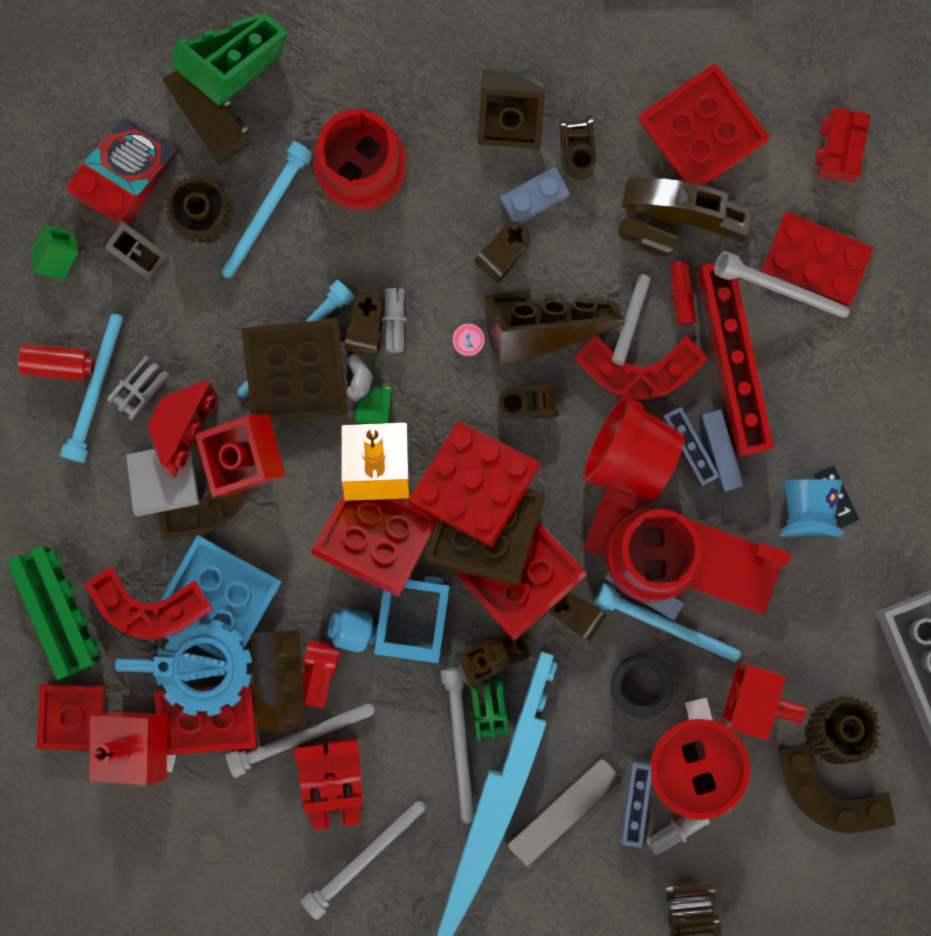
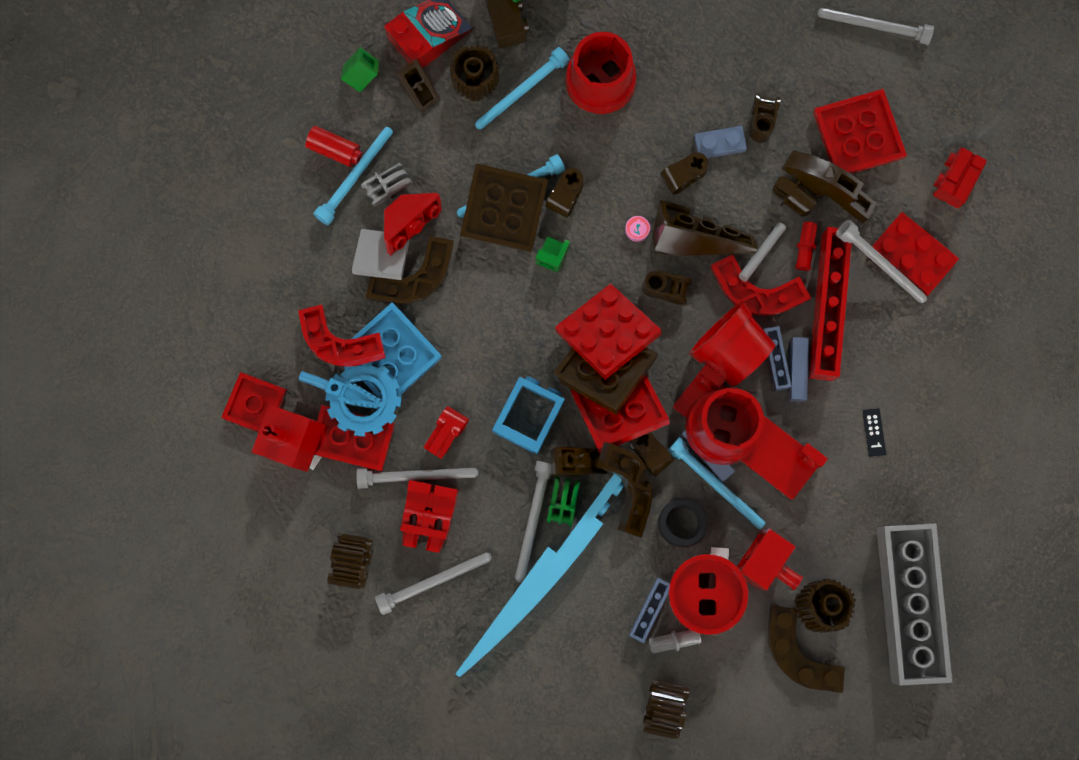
camera: 20 degrees right, 5 degrees down
green brick [6,545,100,680] -> none
red brick [195,414,286,497] -> none
dark brown brick [250,630,306,732] -> none
red plate [311,493,437,597] -> none
dark azure head [327,607,377,652] -> none
brick [342,423,409,501] -> none
light grey arm [345,353,373,401] -> none
light grey axle [382,288,407,353] -> none
dark brown slope [478,70,546,149] -> none
slope [506,755,622,866] -> none
dark azure hat [779,479,845,537] -> none
none -> dark brown brick [327,533,373,589]
none -> dark brown plate [596,442,652,538]

